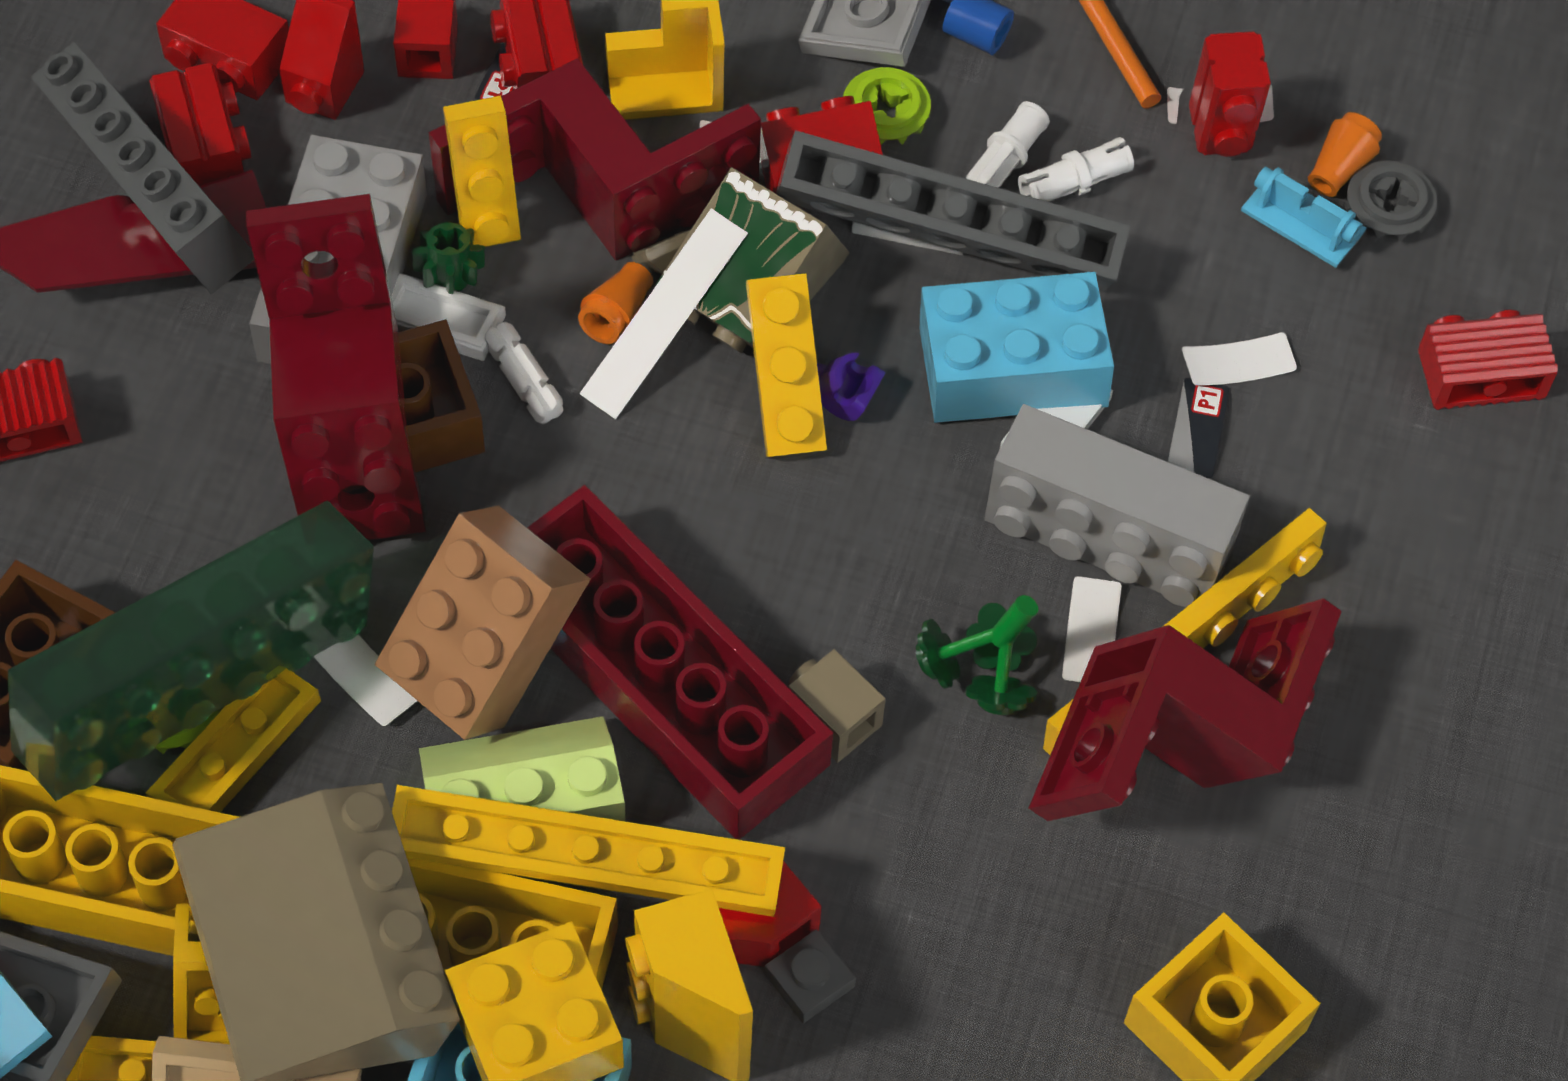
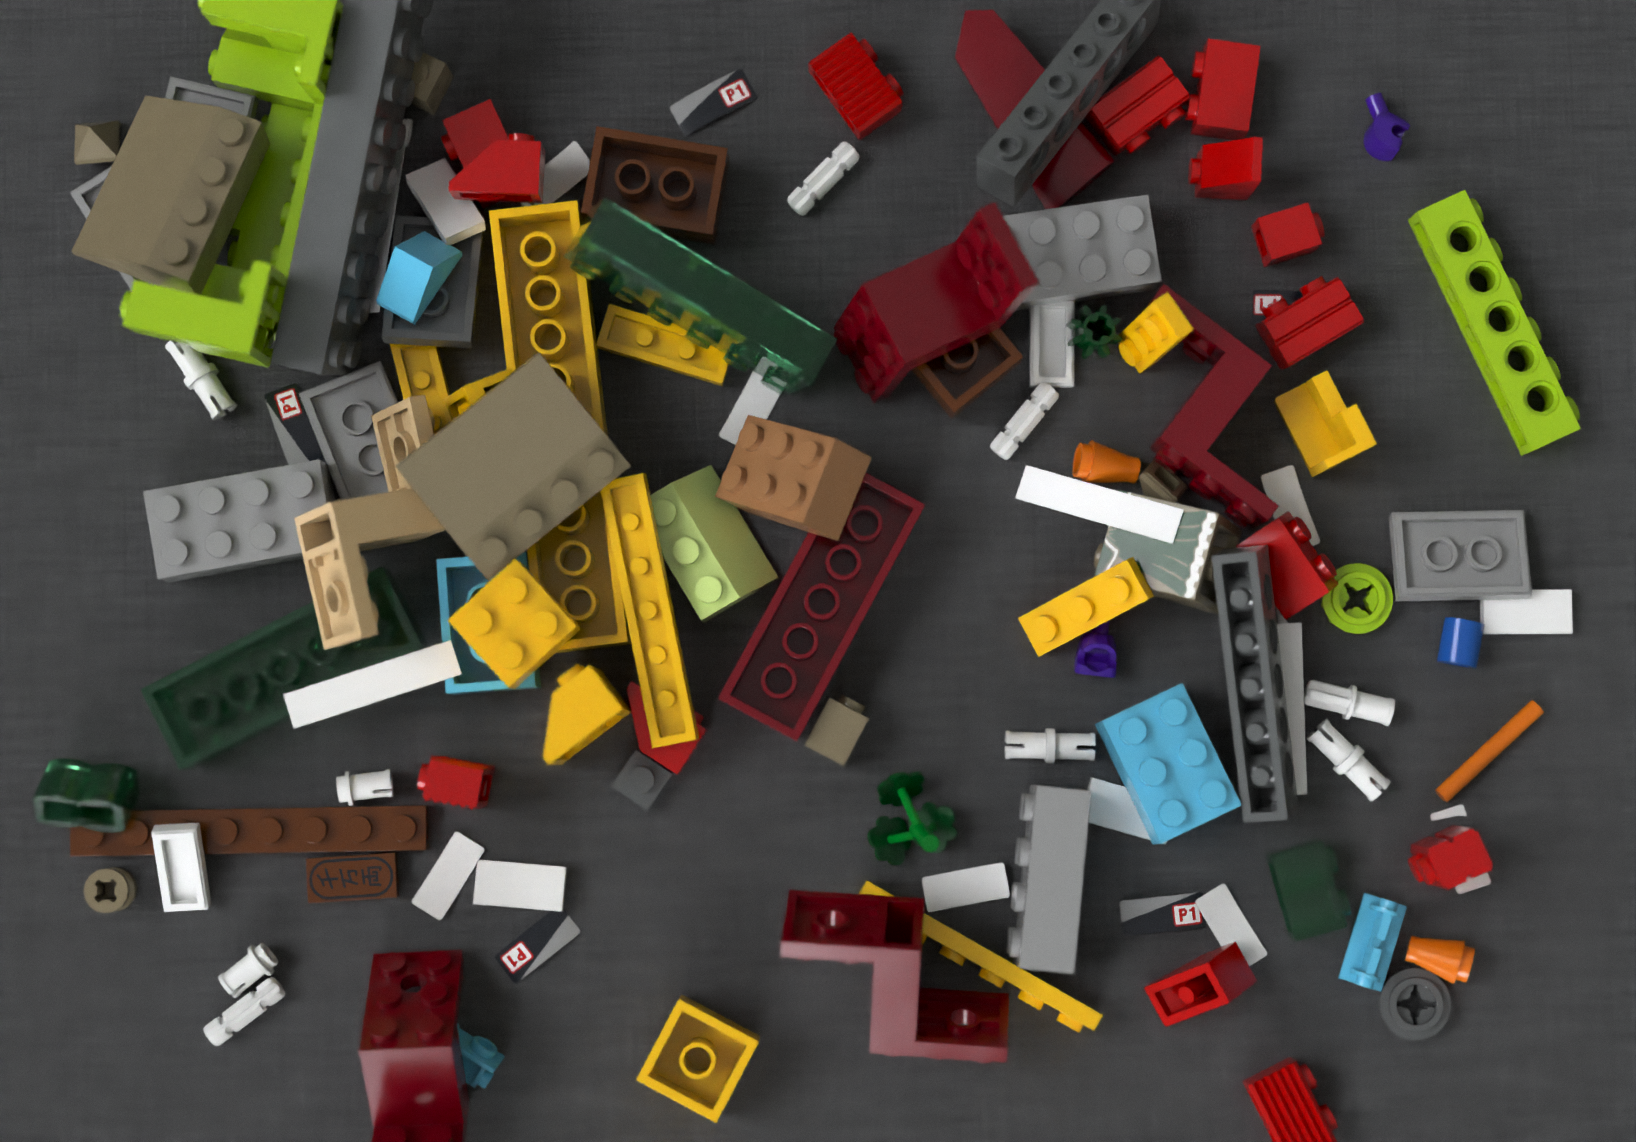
camera: 75 degrees right, 25 degrees up
none -> white axle [787,141,859,216]
none -> white pin [1004,728,1096,763]
none -> red slope [1144,941,1257,1027]
none -> clear green brick [1265,839,1351,942]

